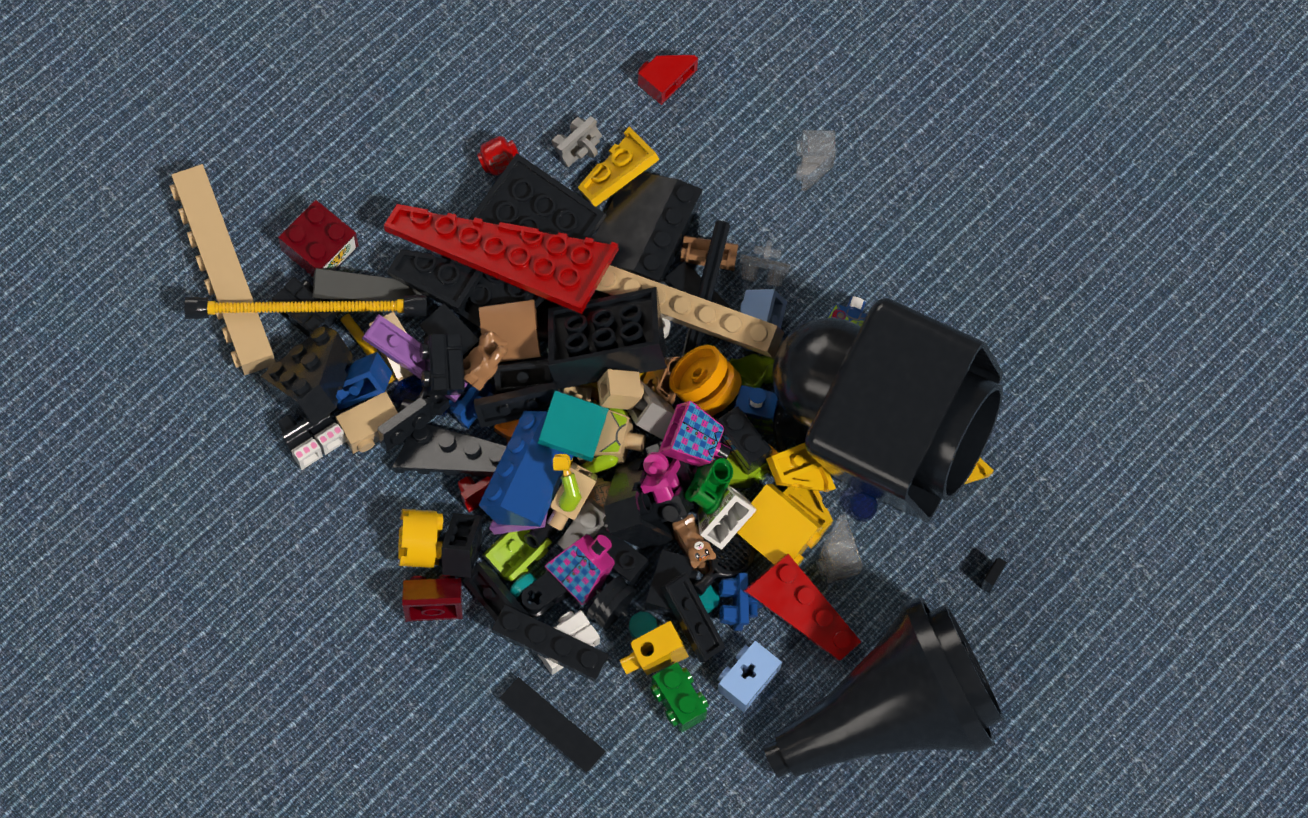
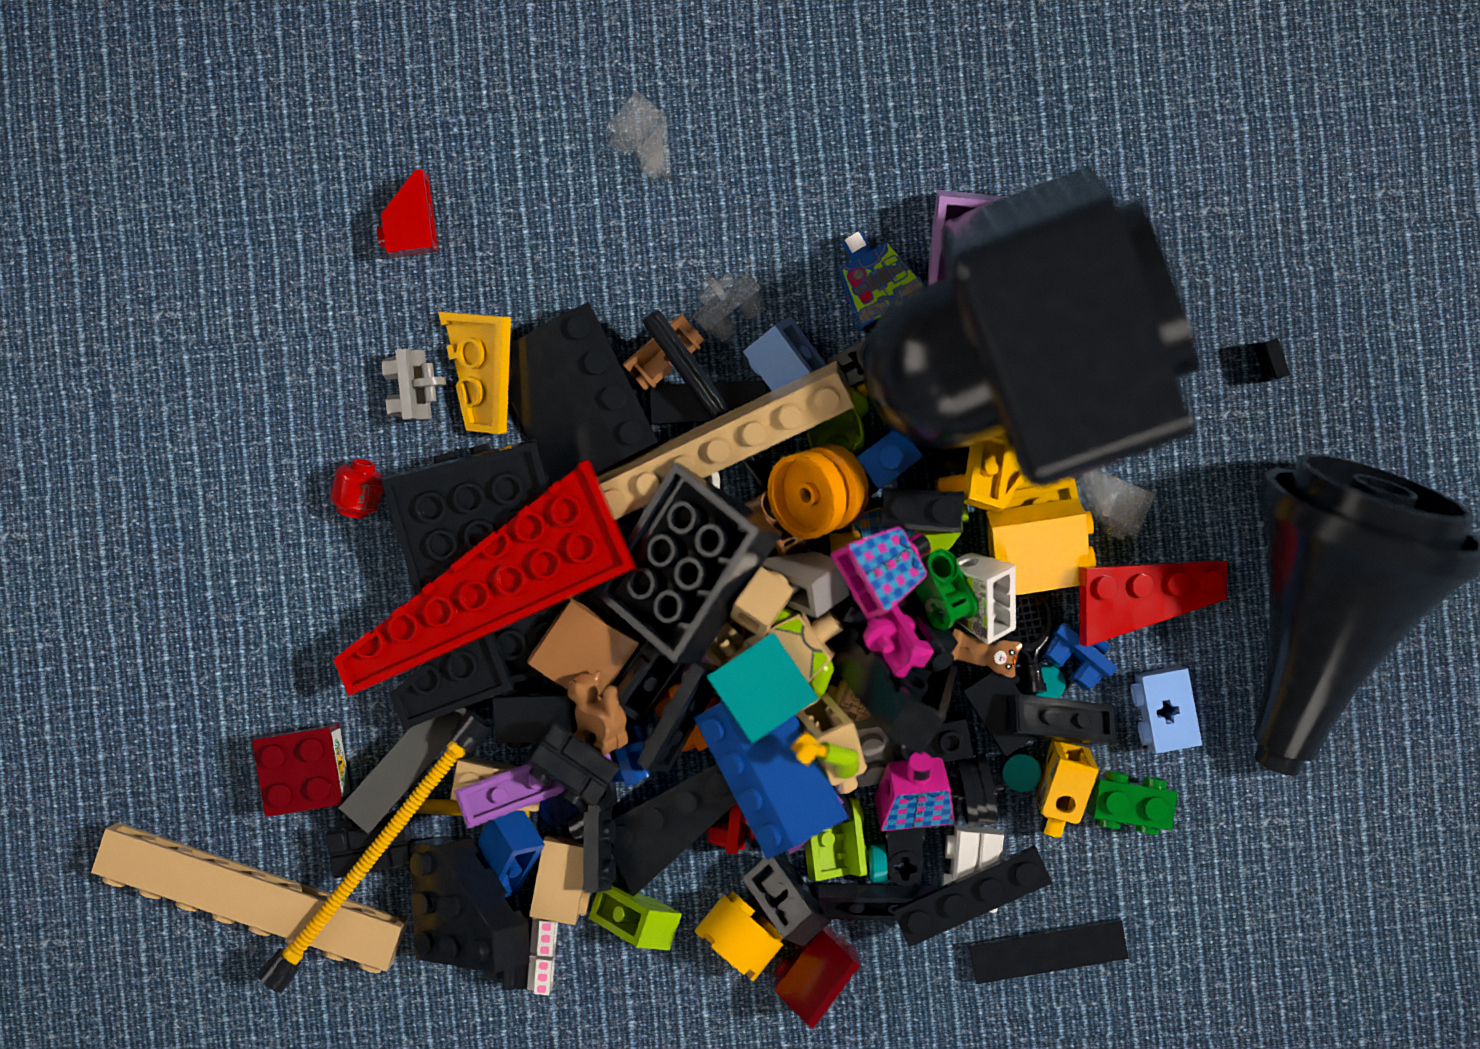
camera: 40 degrees left, 20 degrees up
none -> lime slope [588,885,682,951]

